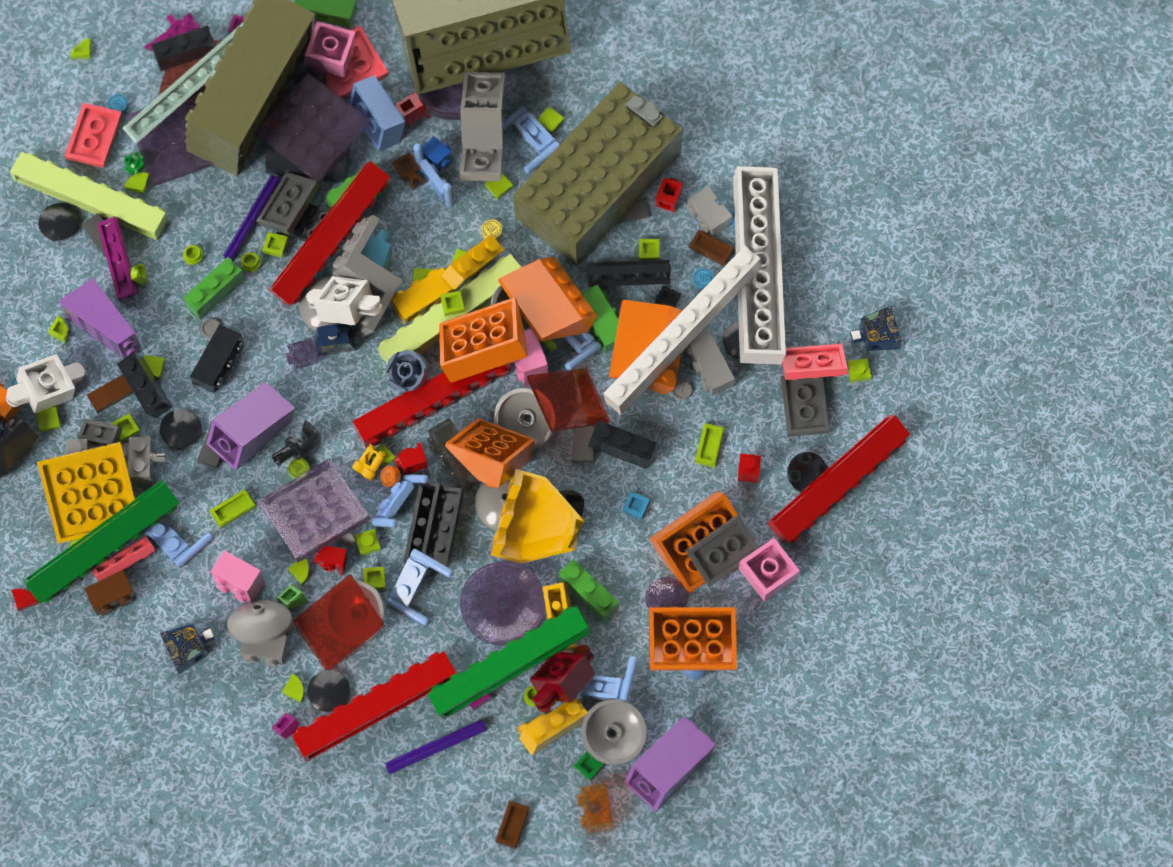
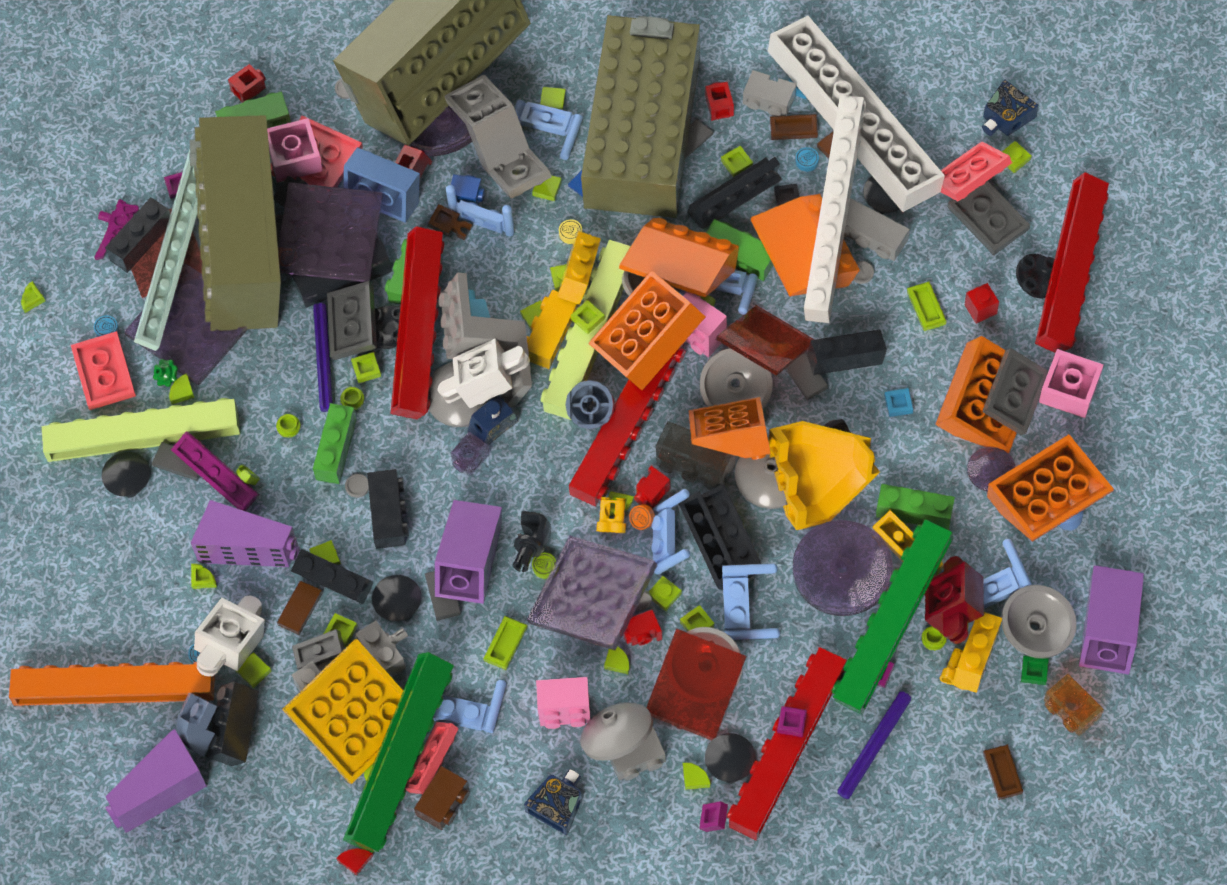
camera: 30 degrees left, 5 degrees down
bright green slope [276,584,309,609] -> none
none -> magenta tile [777,706,807,737]

